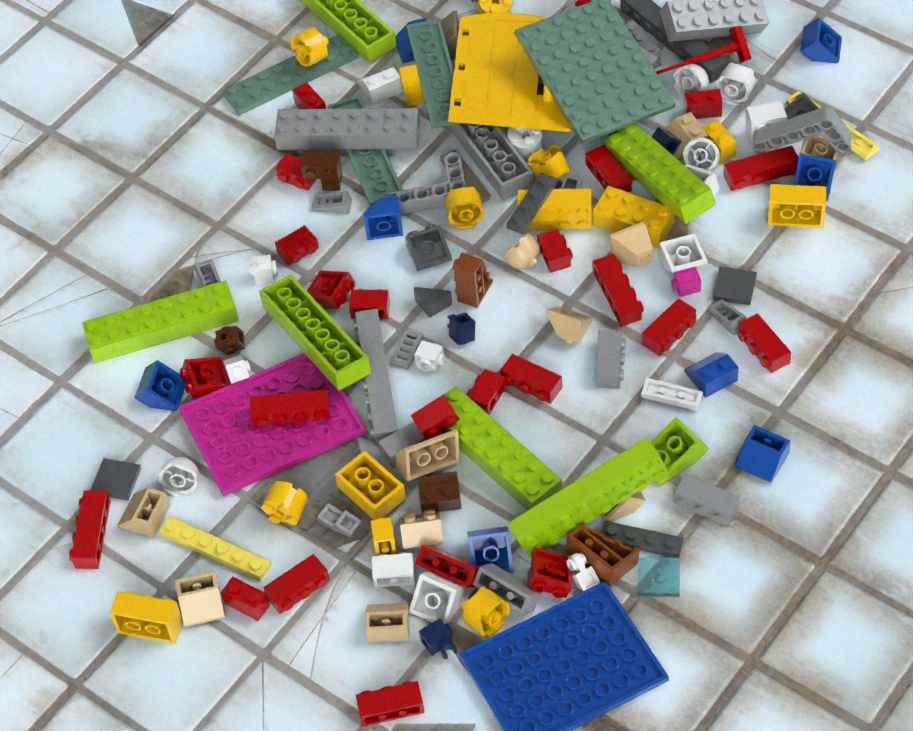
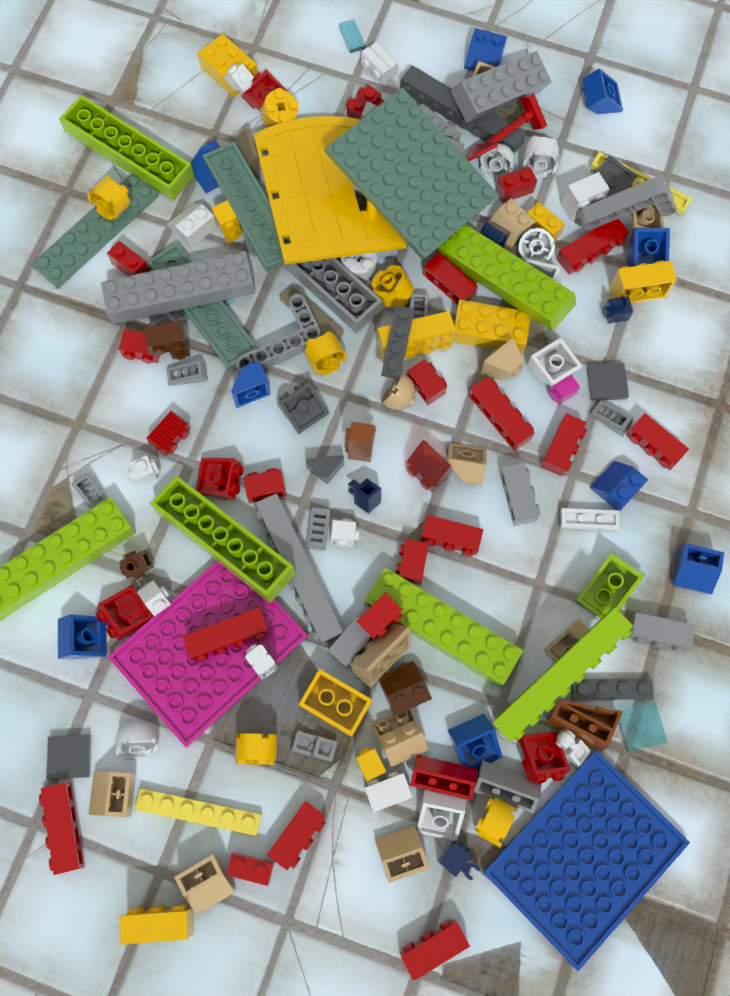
camera: 25 degrees left, 20 degrees up
none -> white brick [245,644,278,680]
none -> clear red slope [406,440,451,493]
none -> dark blue brick [602,296,633,324]

